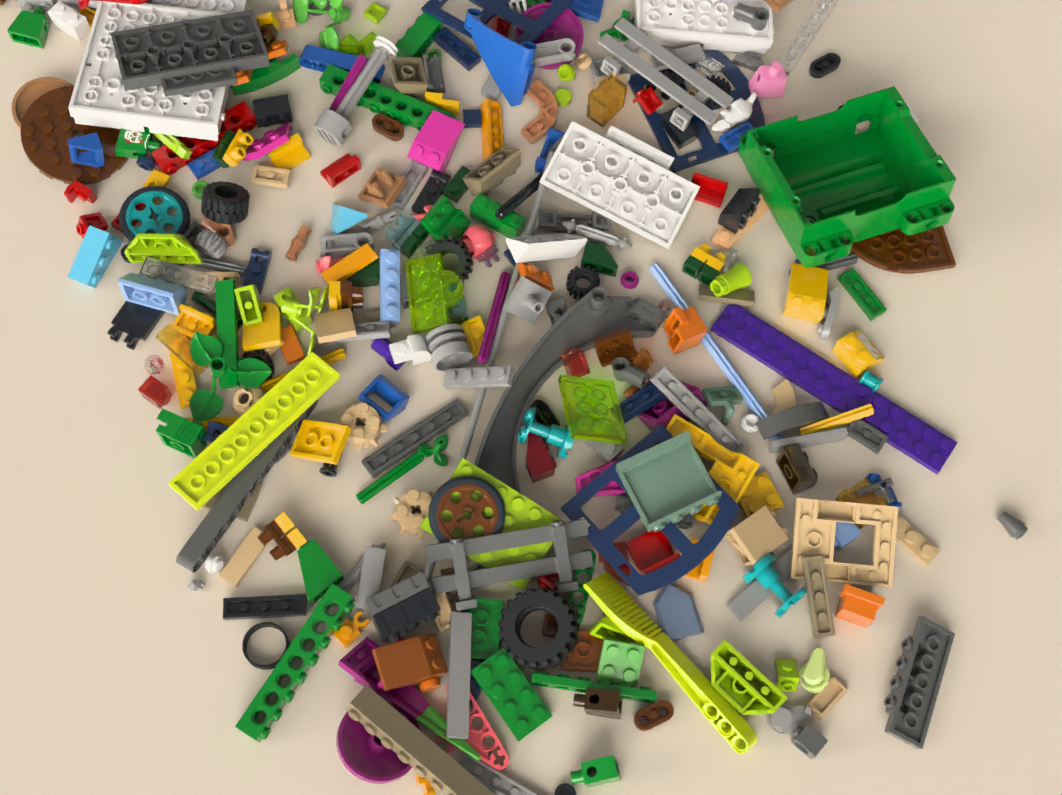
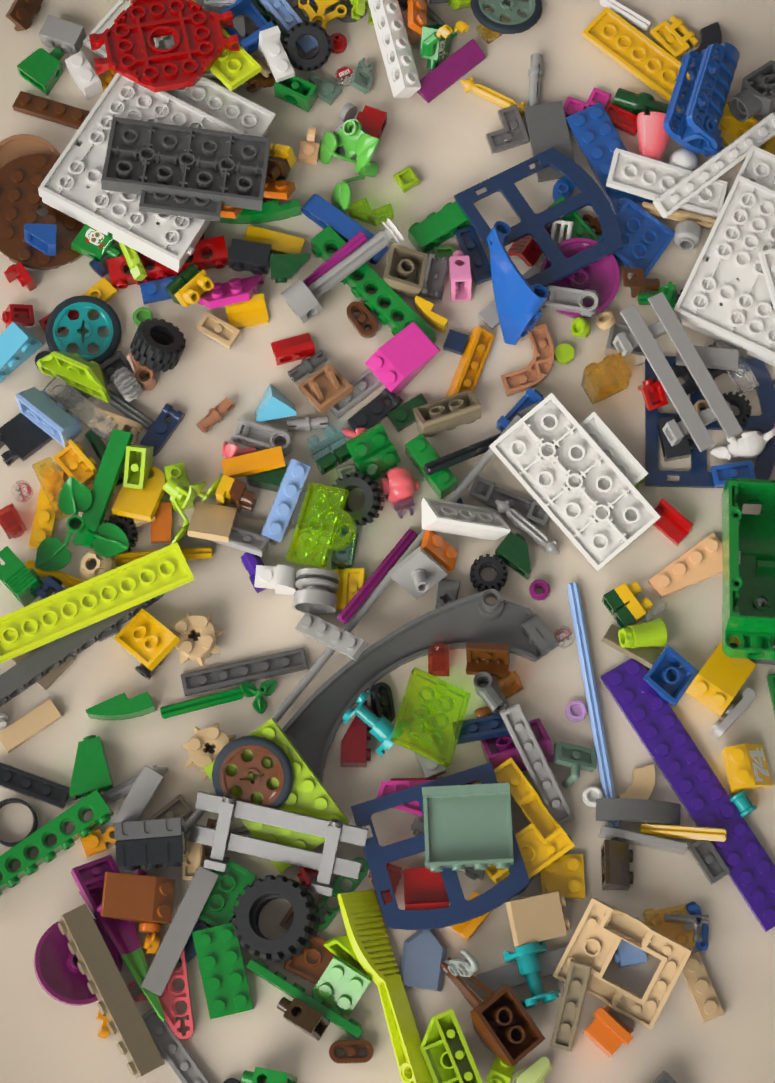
camera: 30 degrees right, 5 degrees up
reddish brown hips [257,512,307,560] -> none
blue tile [358,374,410,422] -> none
orange plate [662,306,708,355] -> none
black slope [718,188,761,234] -> none
none -> reddish brown plate [12,91,90,129]
none -> green slope [86,691,156,721]
none -> light orange plate [142,932,160,954]
none -> yellow tile [244,225,305,254]
none -> dark green slope [270,253,311,283]
none -> dark grey pin [287,350,328,383]
none -> reddish brown slope [440,949,545,1067]
none -> bright pink torso [449,251,472,302]
none -> lavender tile [565,700,587,722]
none -> reddish brown bracket [622,267,660,298]
none -> blue slope [643,645,699,705]

